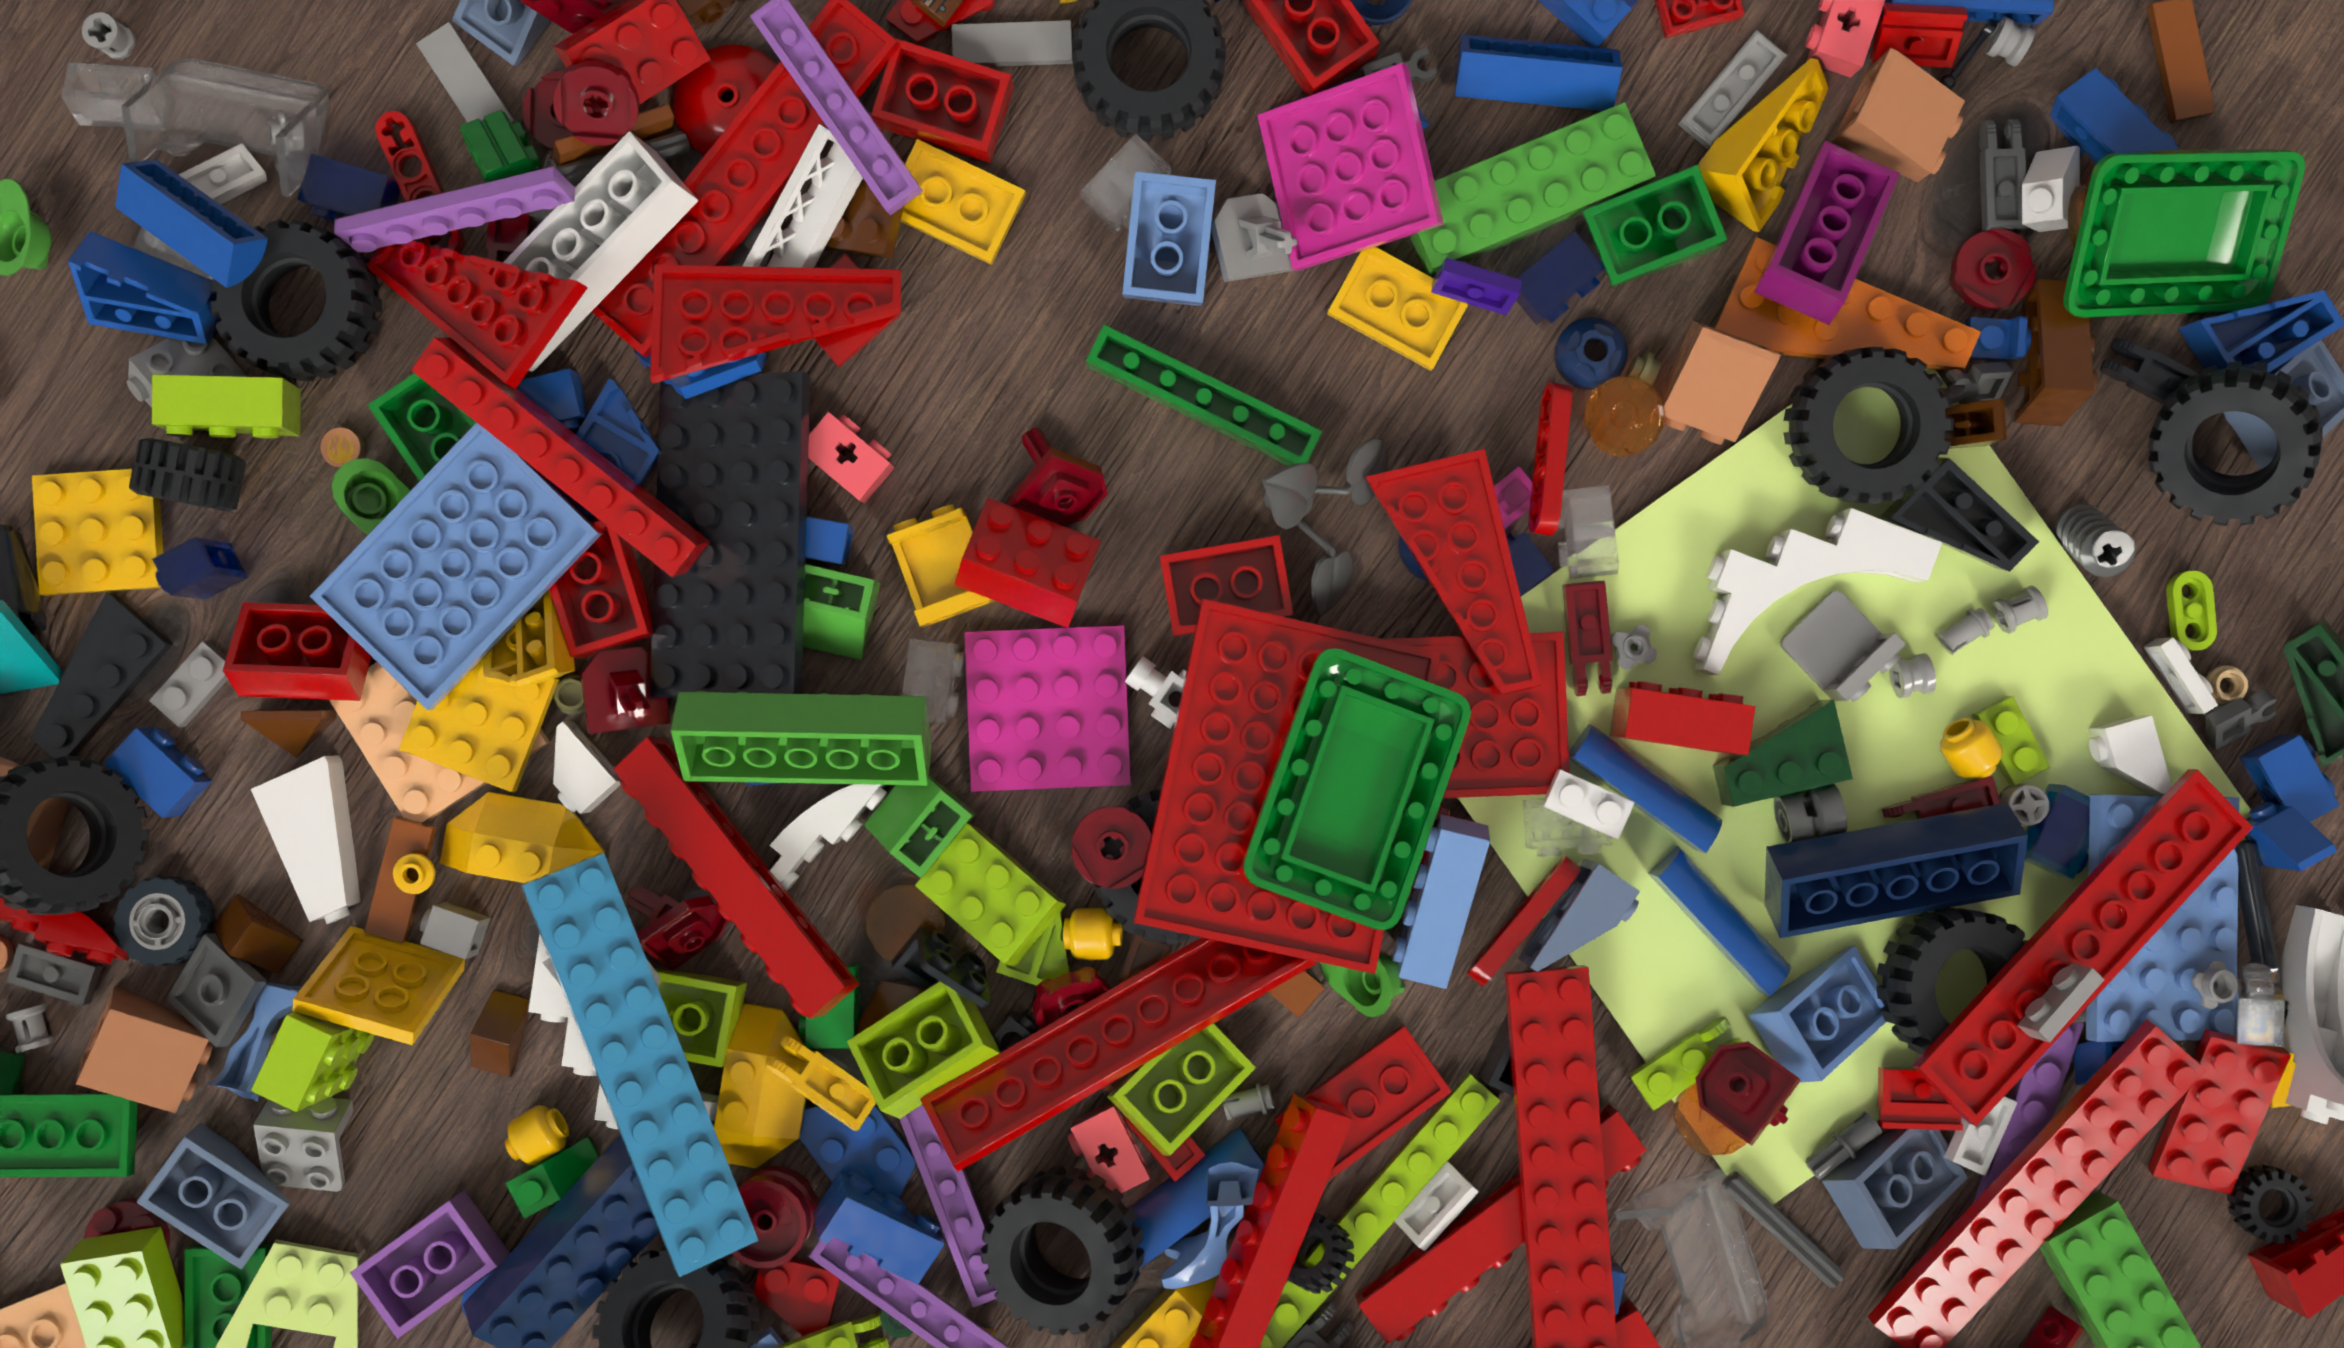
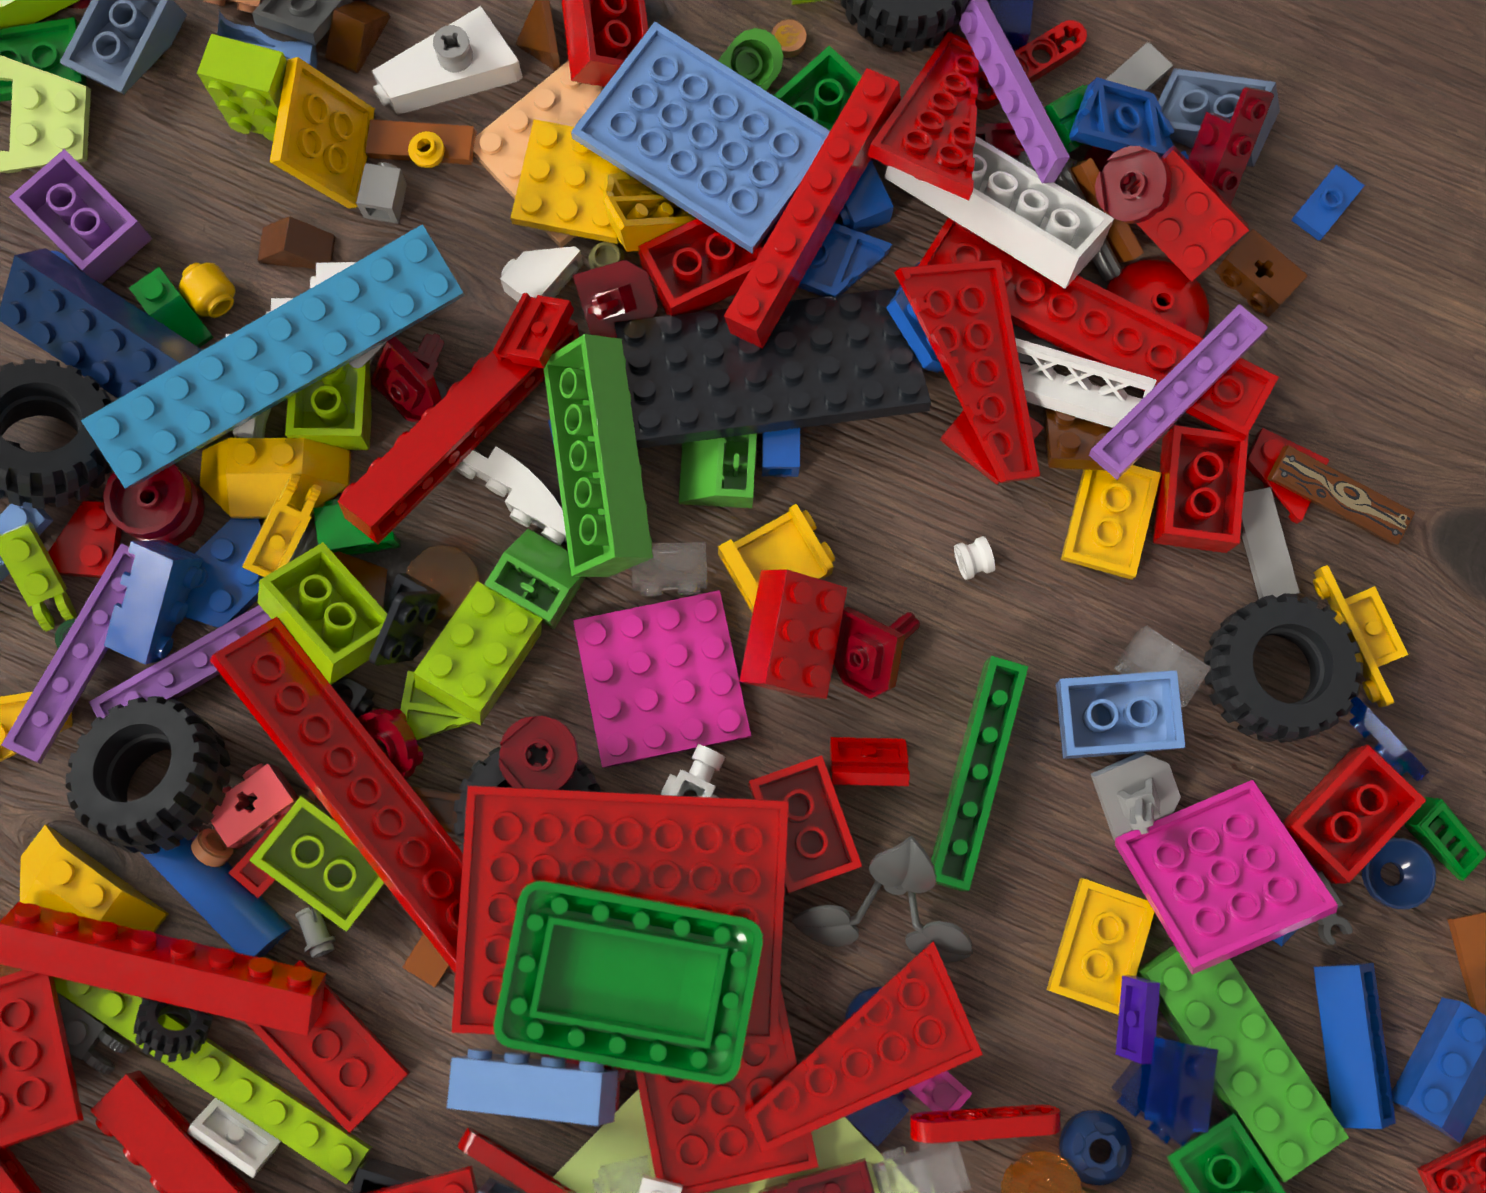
camera: 75 degrees right, 10 degrees down
light grey bracket [254,1097,354,1192] -> none
yellow wedge [440,792,605,883] -> none
coral brick [808,412,895,504] -> none
yellow head [1063,907,1123,960] -> none
medium blue animal [1161,1162,1259,1289] -> none
bright green piece [1320,951,1406,1017] -> none
none -> nougat tile [191,829,234,867]
none -> light grey wheel [433,25,473,72]
none -> red plate [493,293,574,369]
none -> red plate [829,737,910,786]
none -> white wheel [954,536,995,580]
none -> blue wing [1069,77,1189,160]
none -> clear blue brick [1144,1037,1218,1133]

